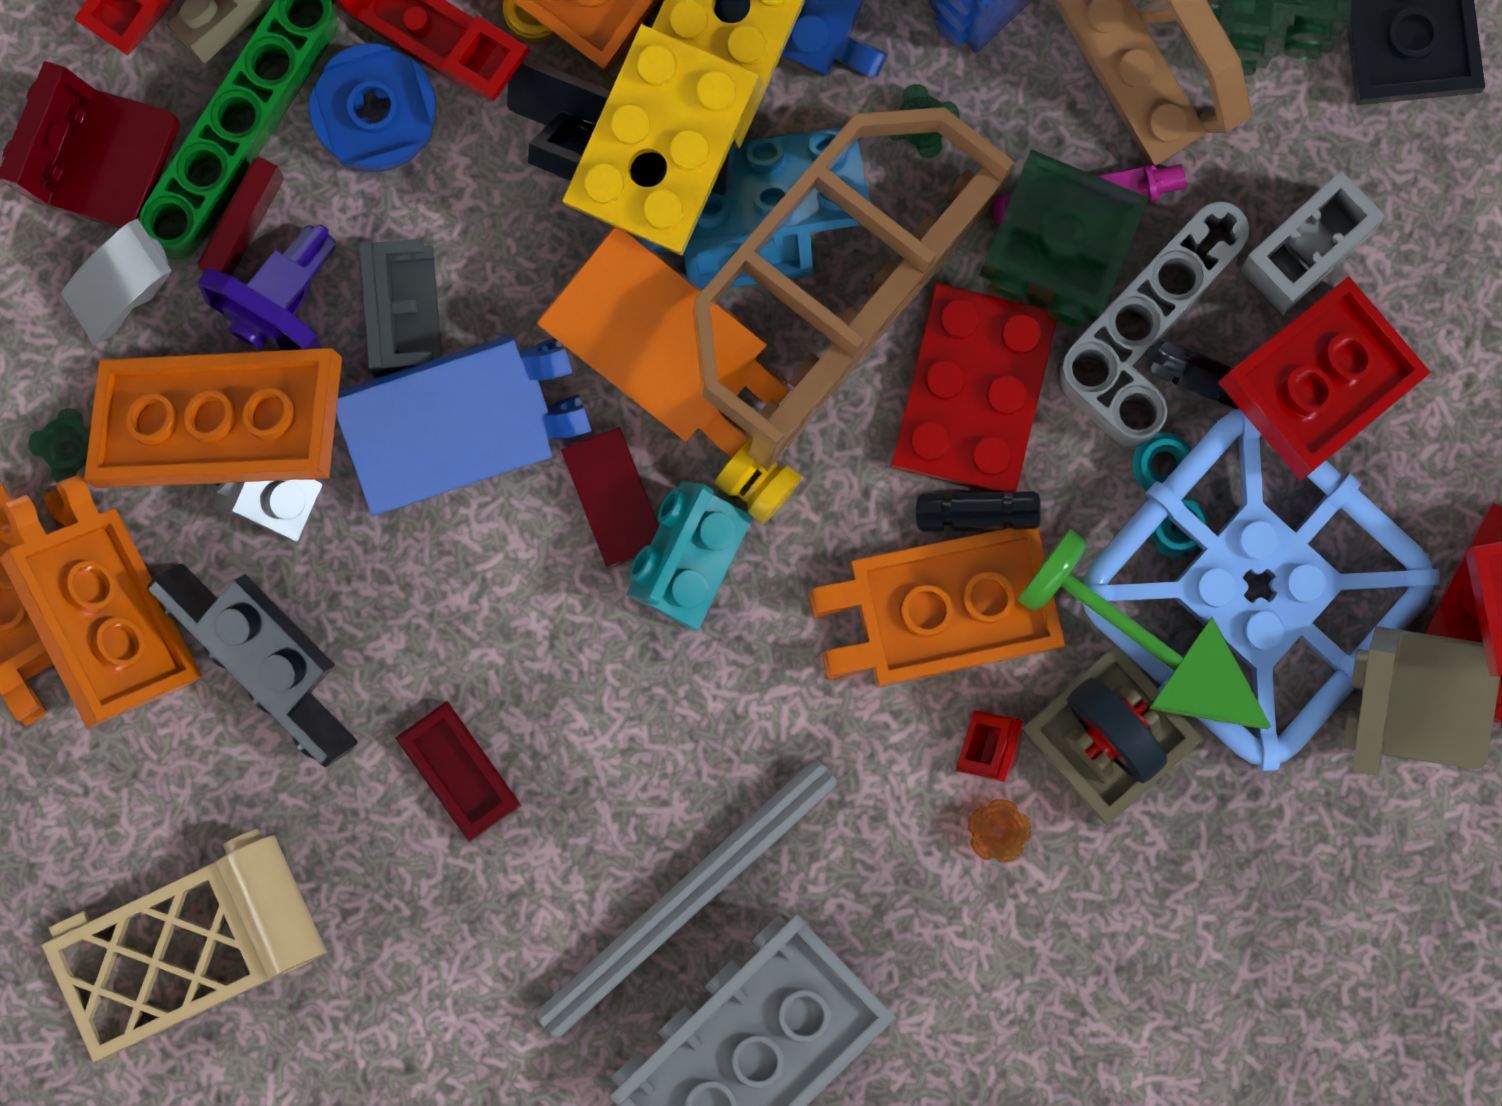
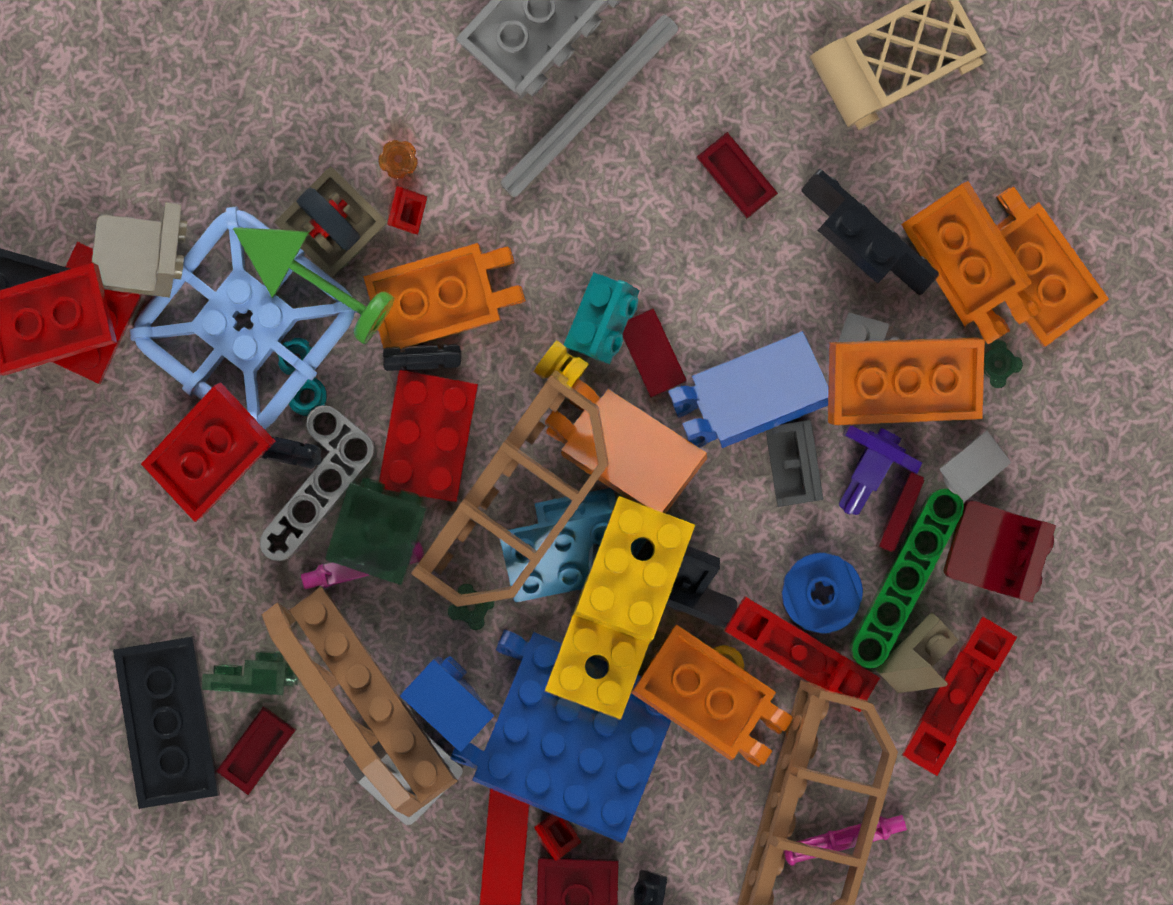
camera: 175 degrees left, 5 degrees up
light grey brick [1240,170,1385,316] -> none

